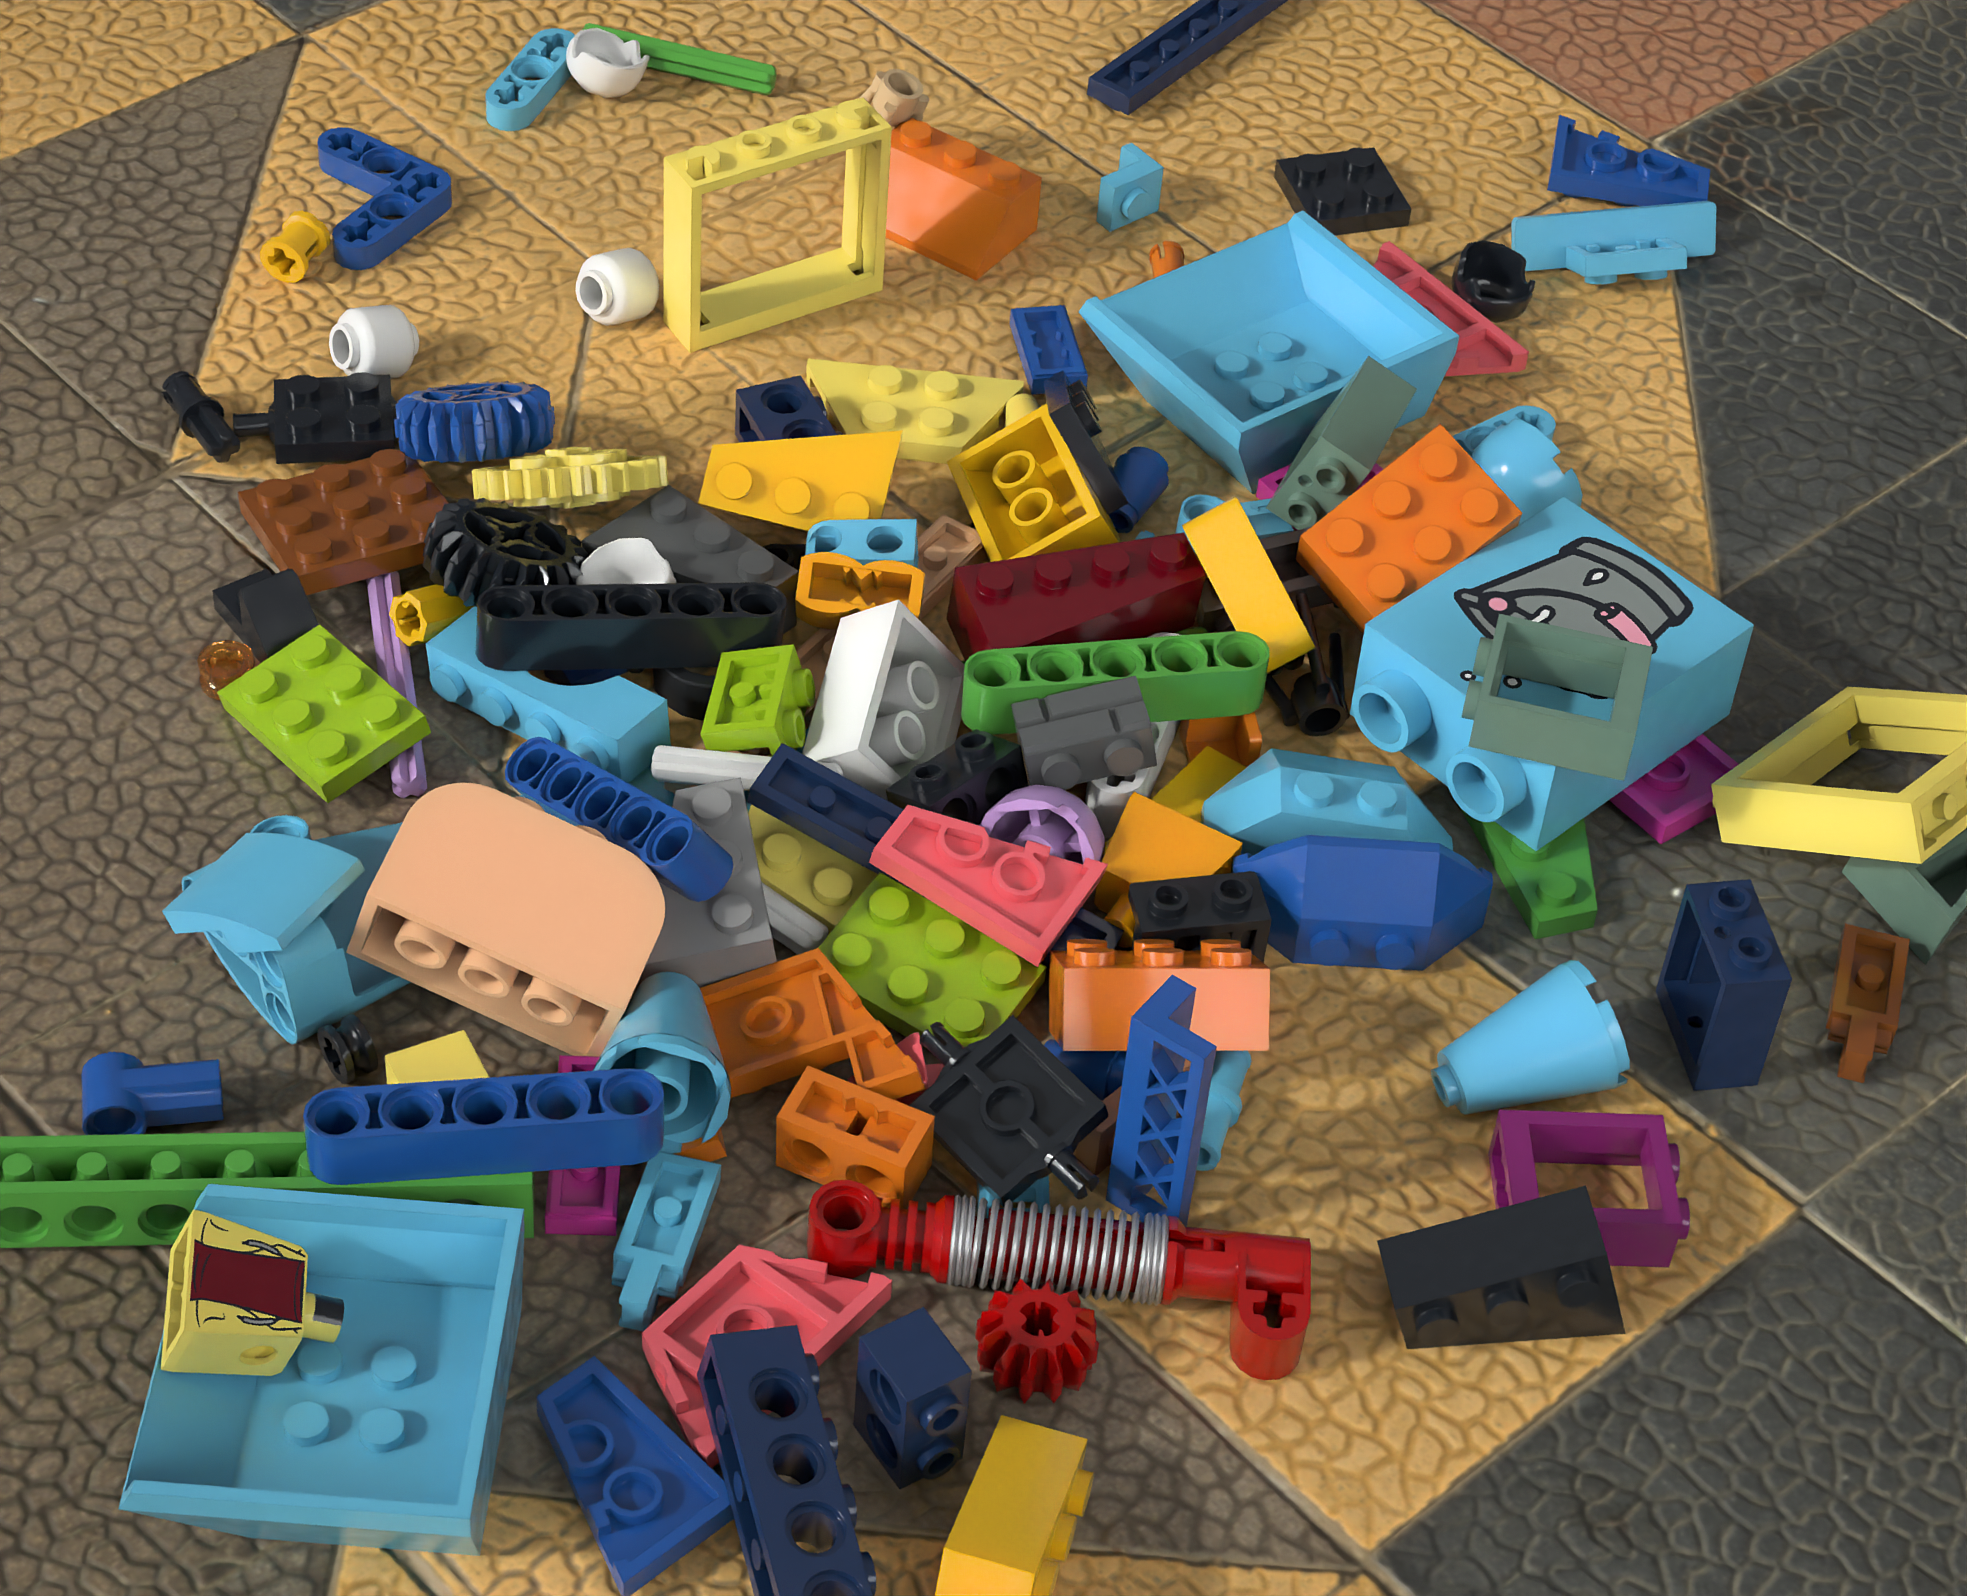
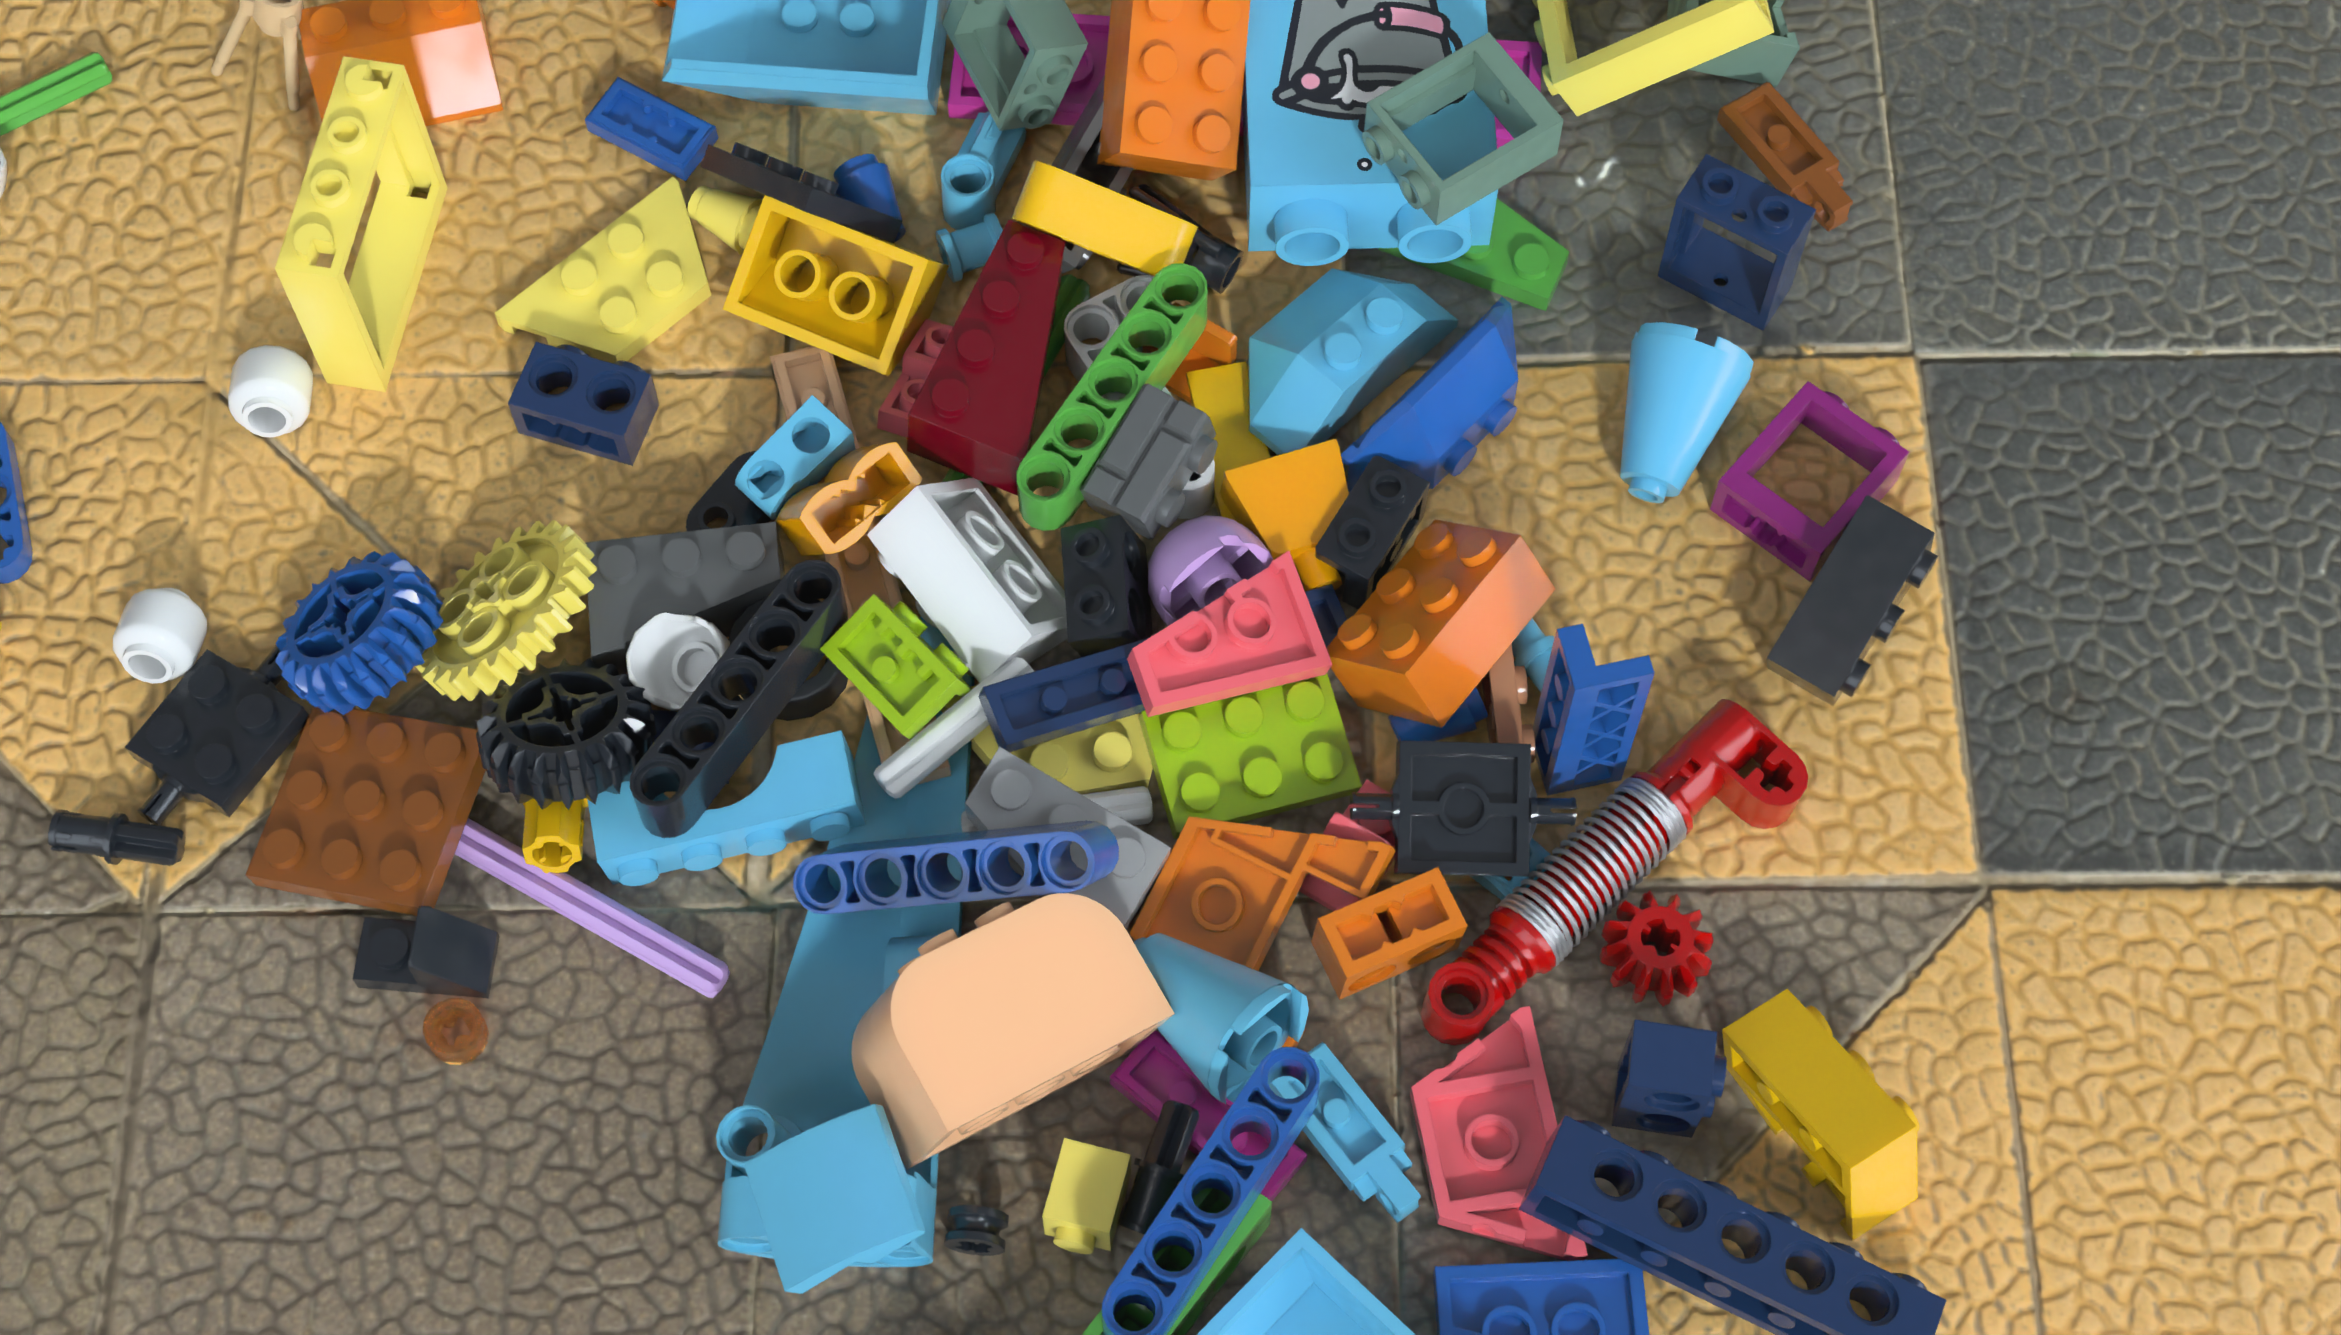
camera: 45 degrees left, 20 degrees up
lime plate [217,624,431,803] -> none
yellow wedge [698,430,903,533] -> none

